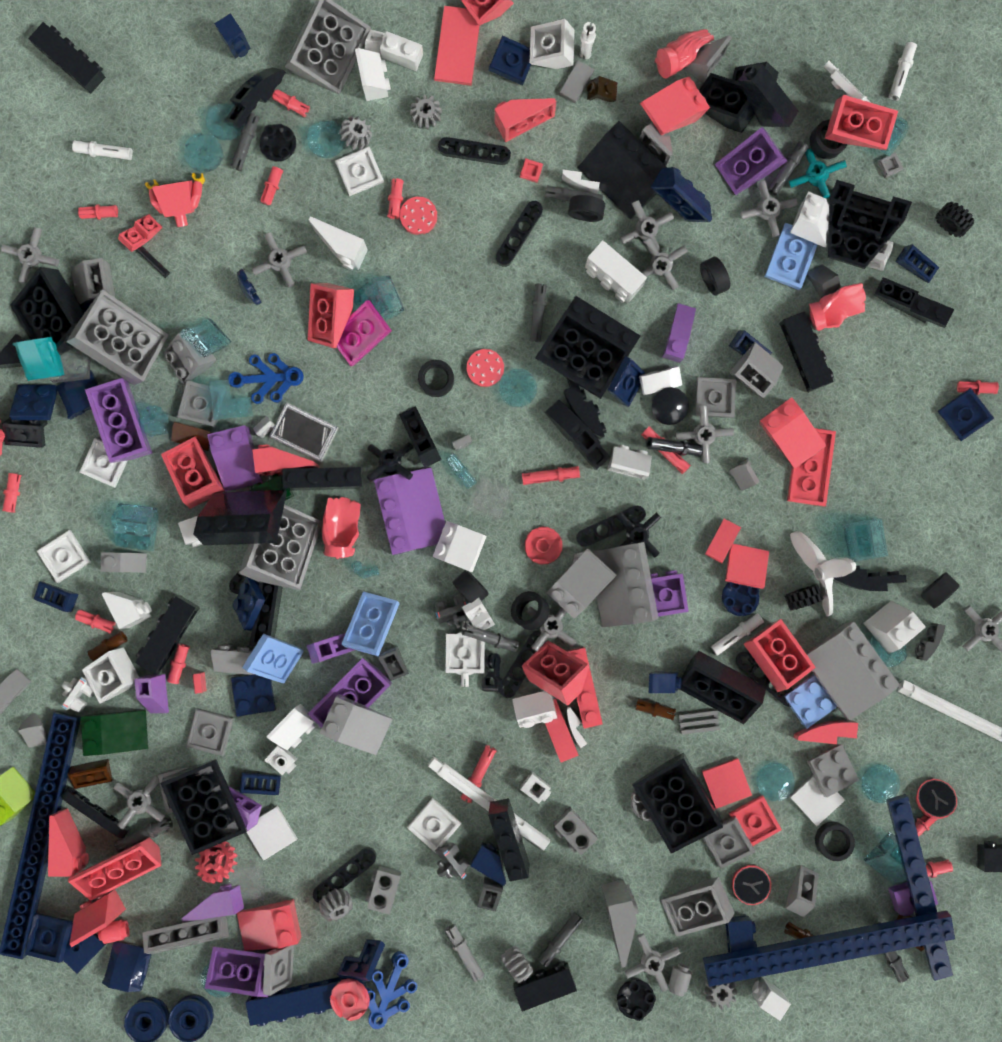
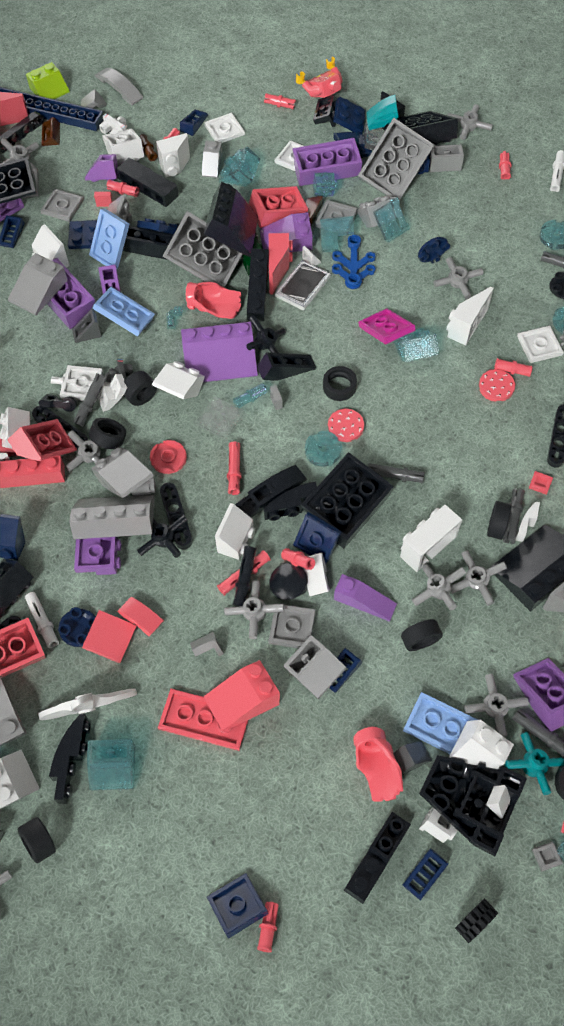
camera: 100 degrees right, 25 degrees down
dark green slope [81,710,148,756] -> none
coral slope [118,214,162,252] -> none
black bar [136,246,170,278] -> none
coral torso [145,173,205,227] -> none
coral axle [260,166,283,205] -> none
white brick [264,745,297,775] -> none
coral slope [308,283,354,348] -> none
black beam [496,201,543,267] -> none
black brick [566,296,641,356] -> none
dark blue slope [651,167,712,222] -> none
black brick [779,311,834,393] -> none
black tyre [784,584,823,611] -> none
none -> coral pin [281,548,315,570]
none -> white slope [486,785,510,819]

